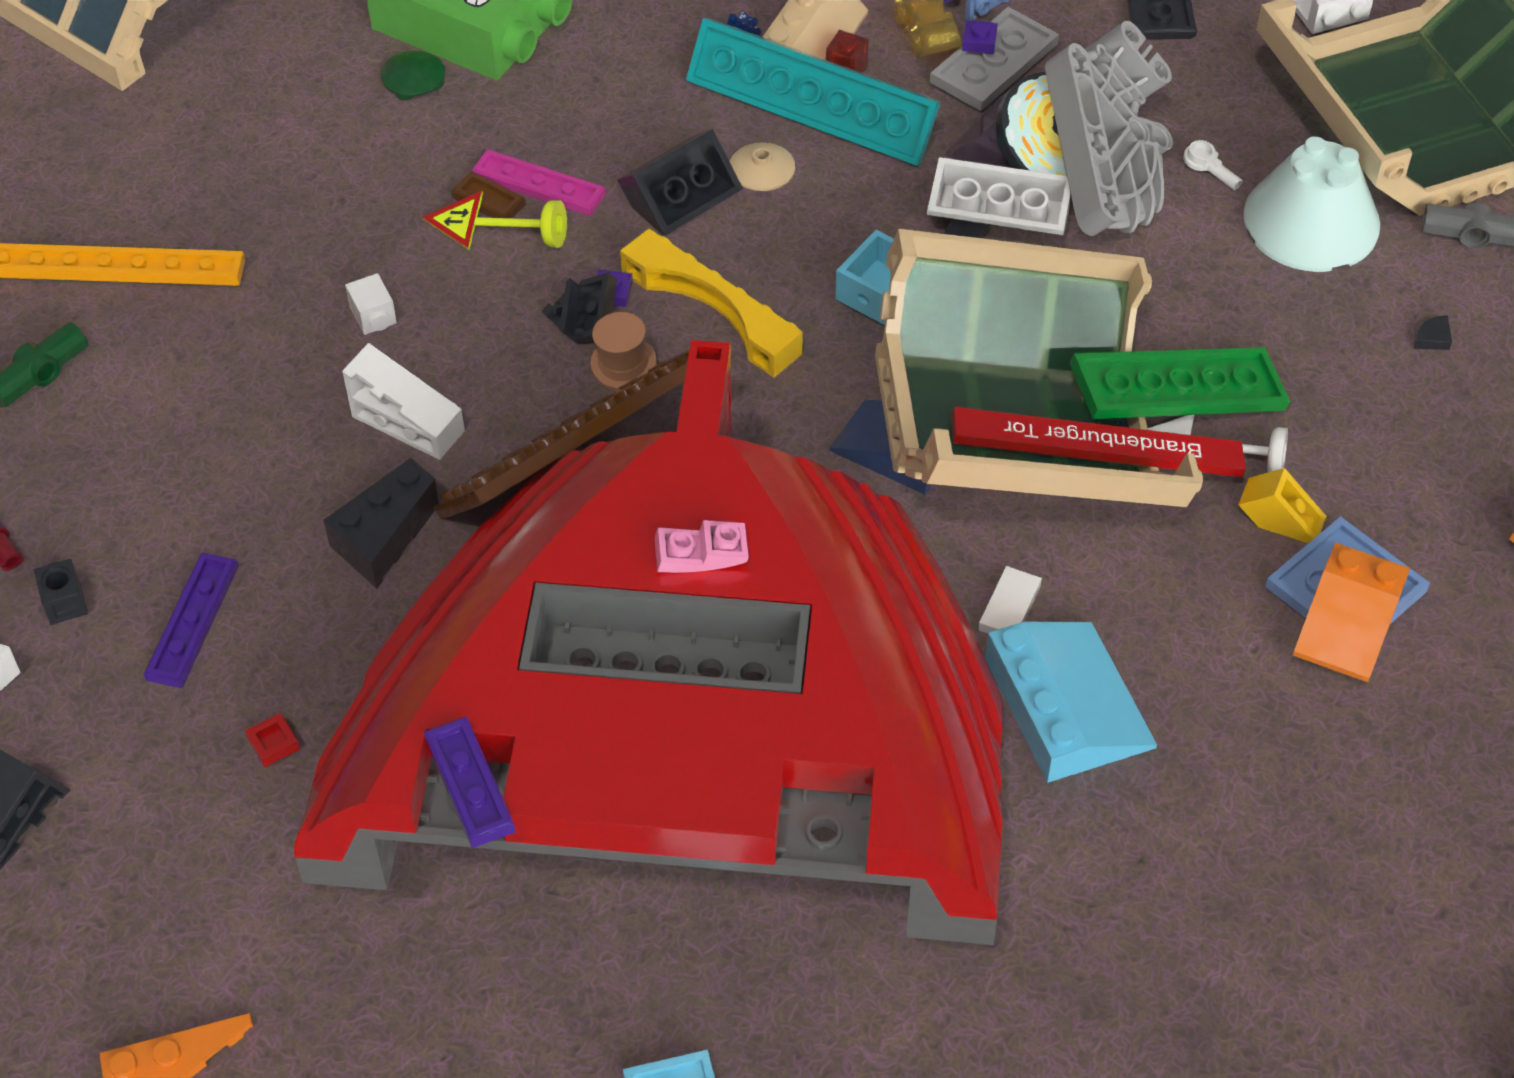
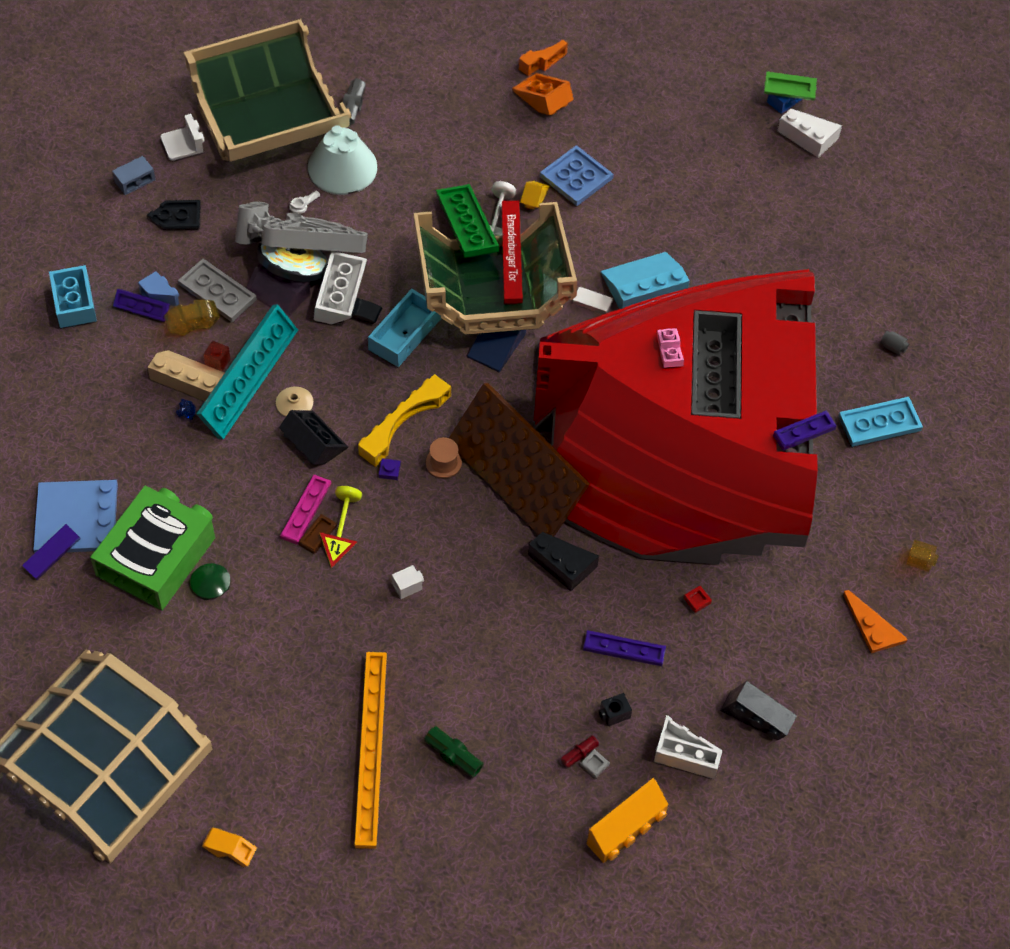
camera: 95 degrees left, 5 degrees up
white wedge [342,343,465,460] -> none
black slope [542,272,617,344] -> none
dark purple plate [962,20,998,54] -> none
orange slope [1292,542,1410,682] -> none
black tile [1414,315,1452,350] -> none

